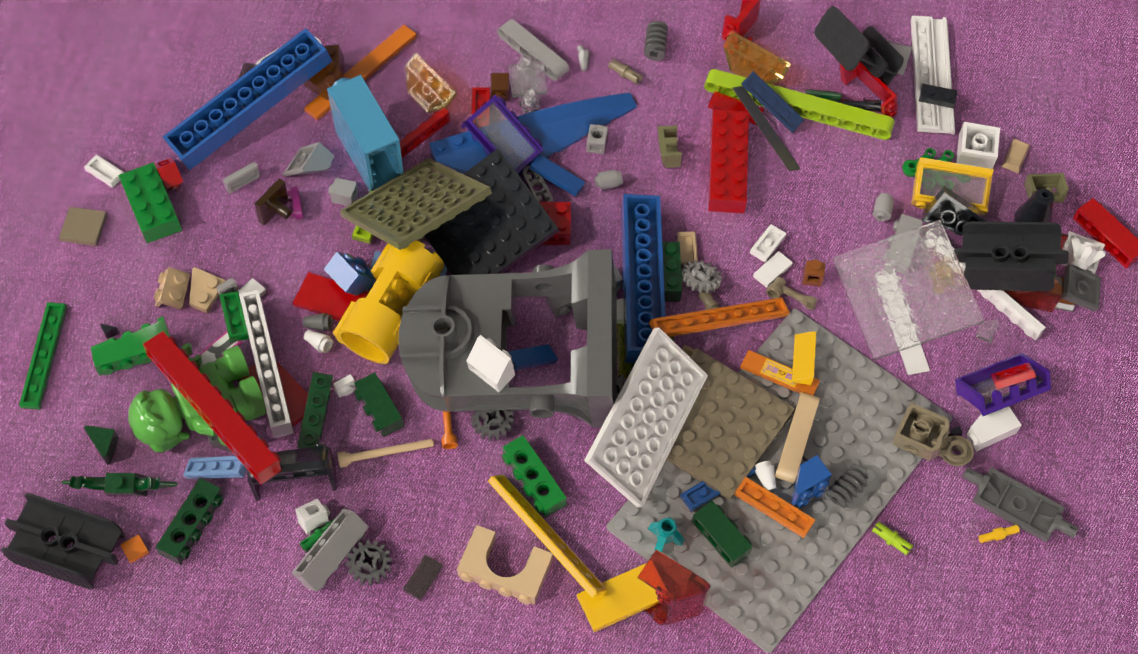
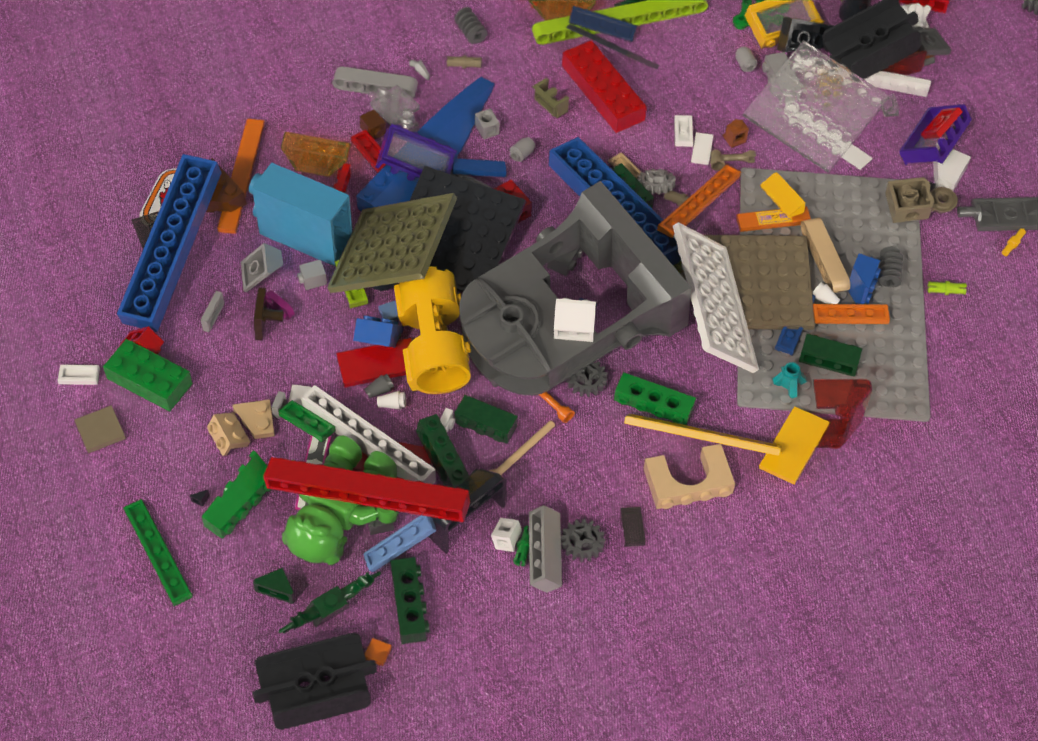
camera: 35 degrees left, 5 degrees down
red tile [708,91,764,125] -> none

